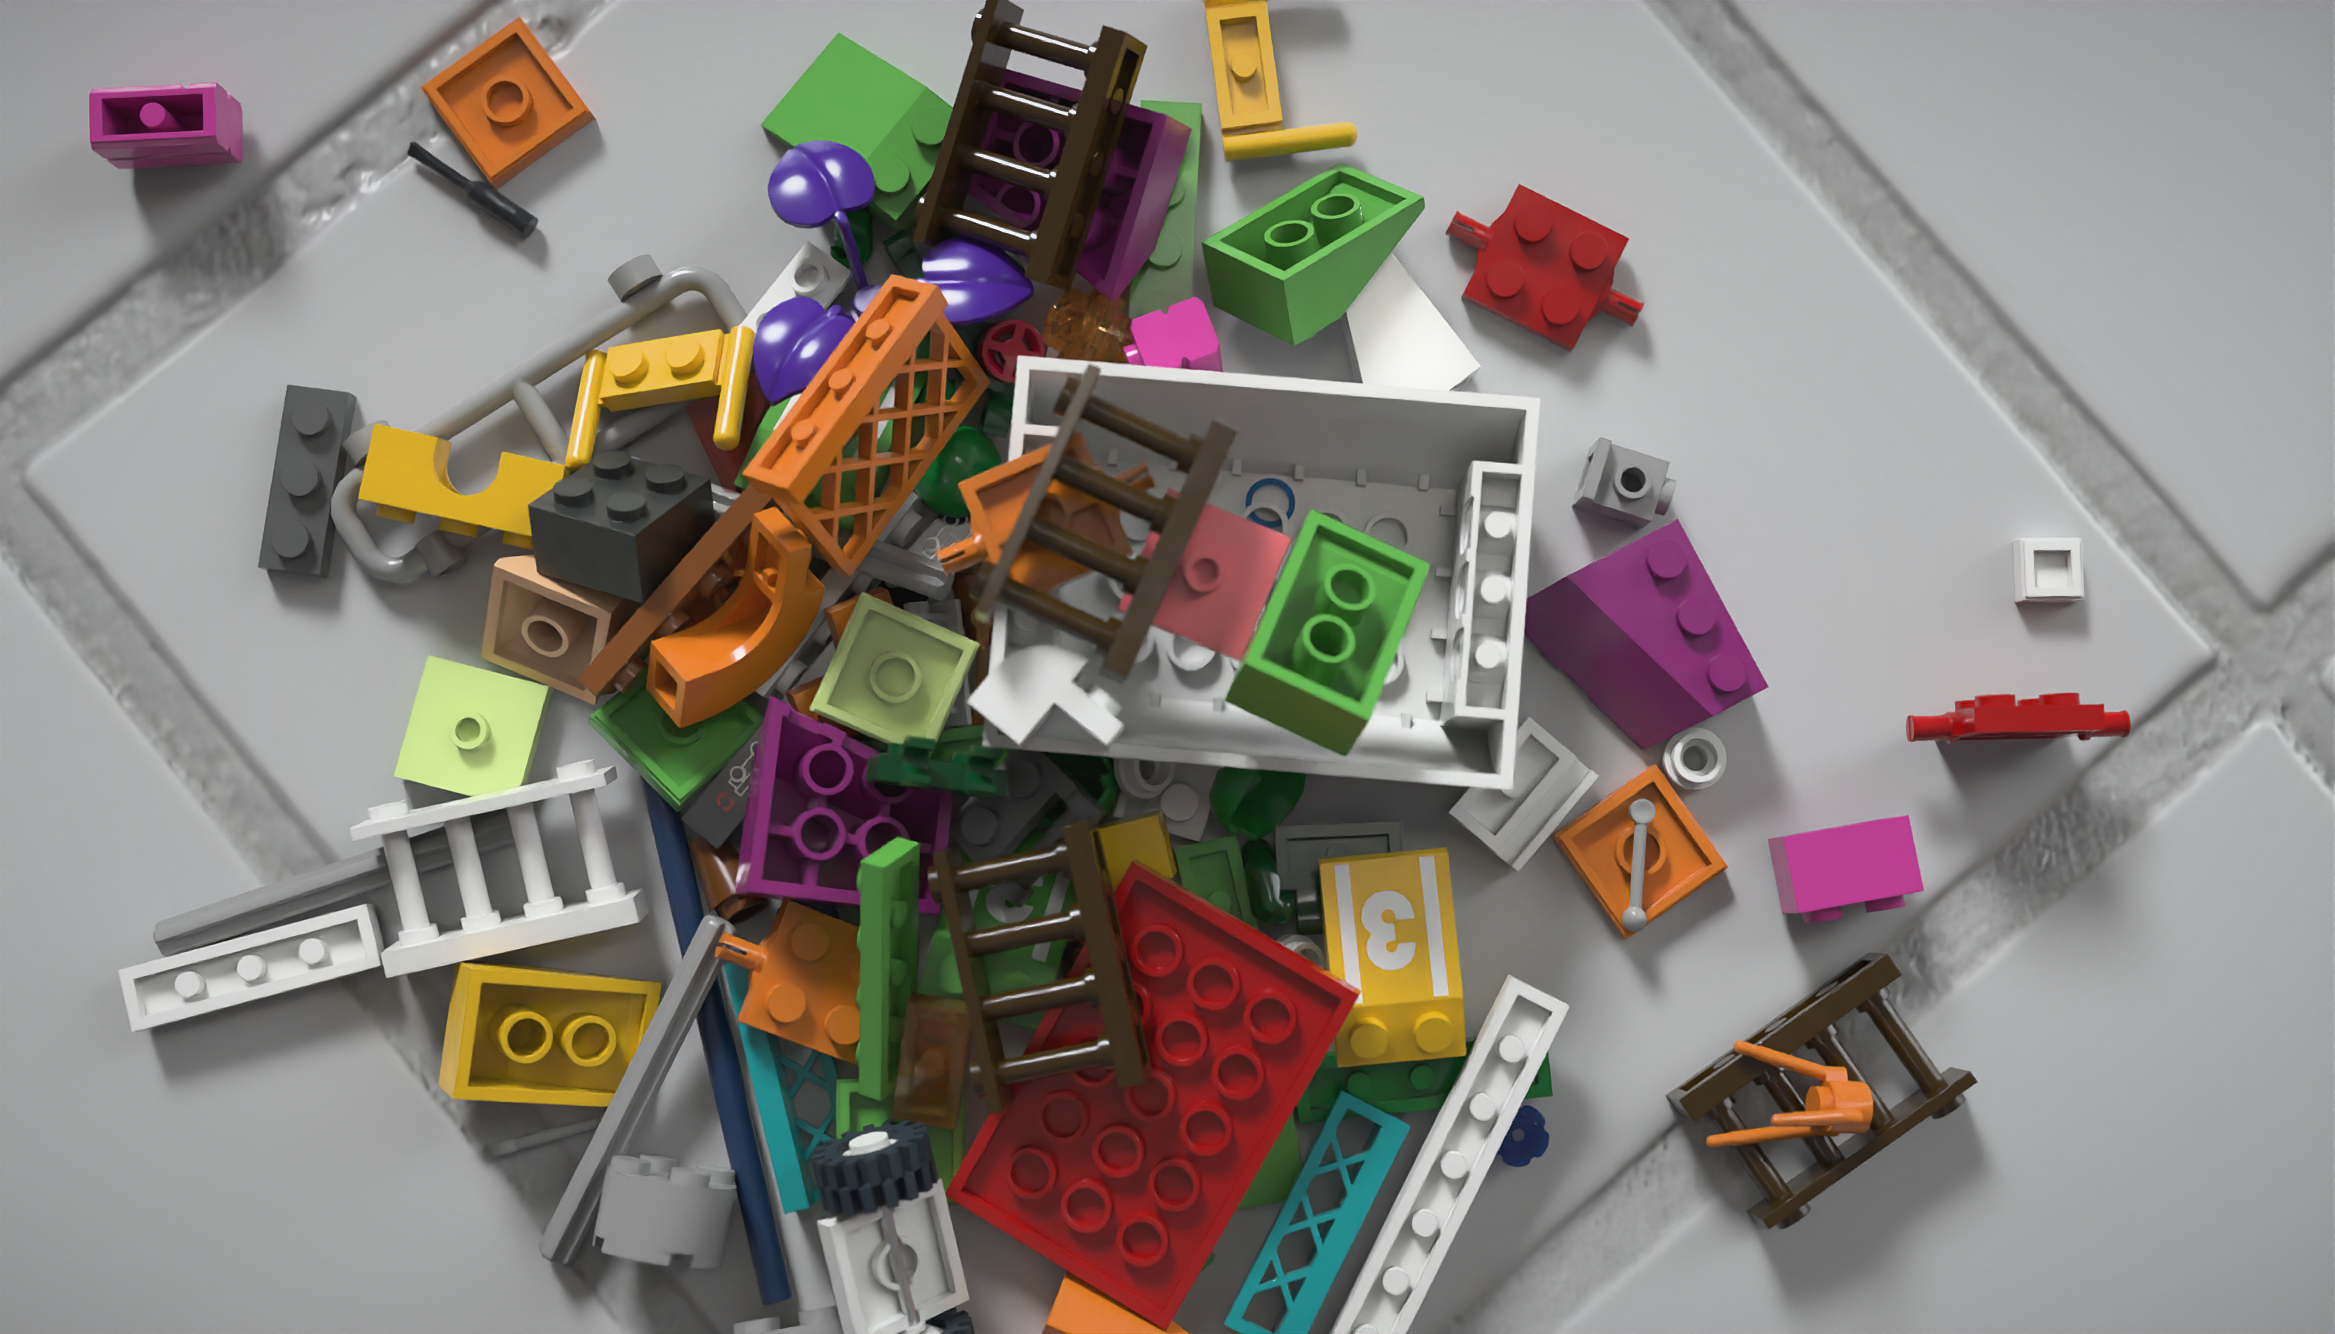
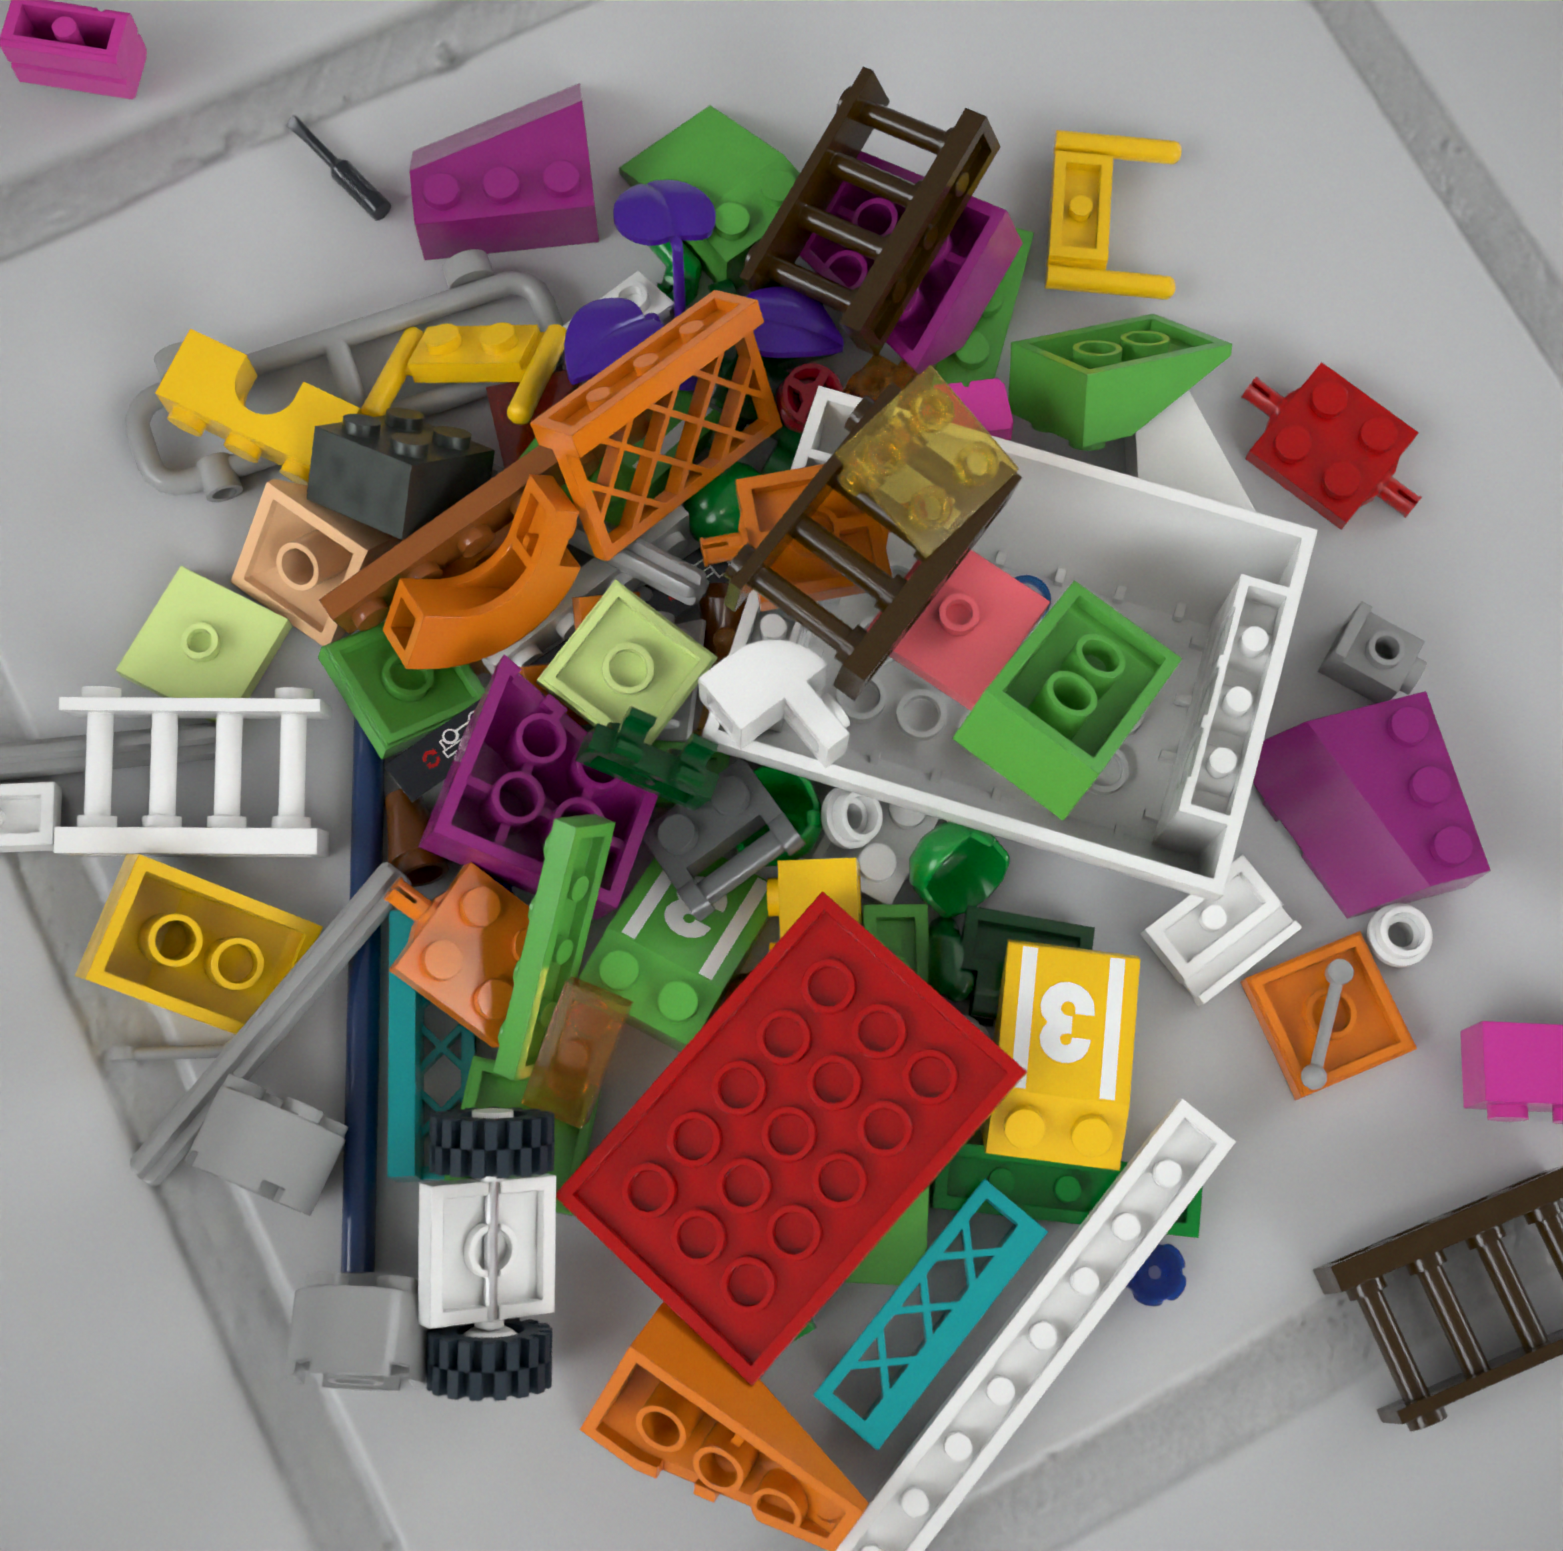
camera: 10 degrees right, 10 degrees down
dark grey plate [258,384,356,578] -> none
orange tile [420,16,595,189] -> none
dark brown fence [928,816,1153,1114] -> none
orange plant [1706,1041,1873,1148] -> none
none -> magenta wedge [409,83,599,261]
none -> clear yellow hinge [834,365,1019,558]

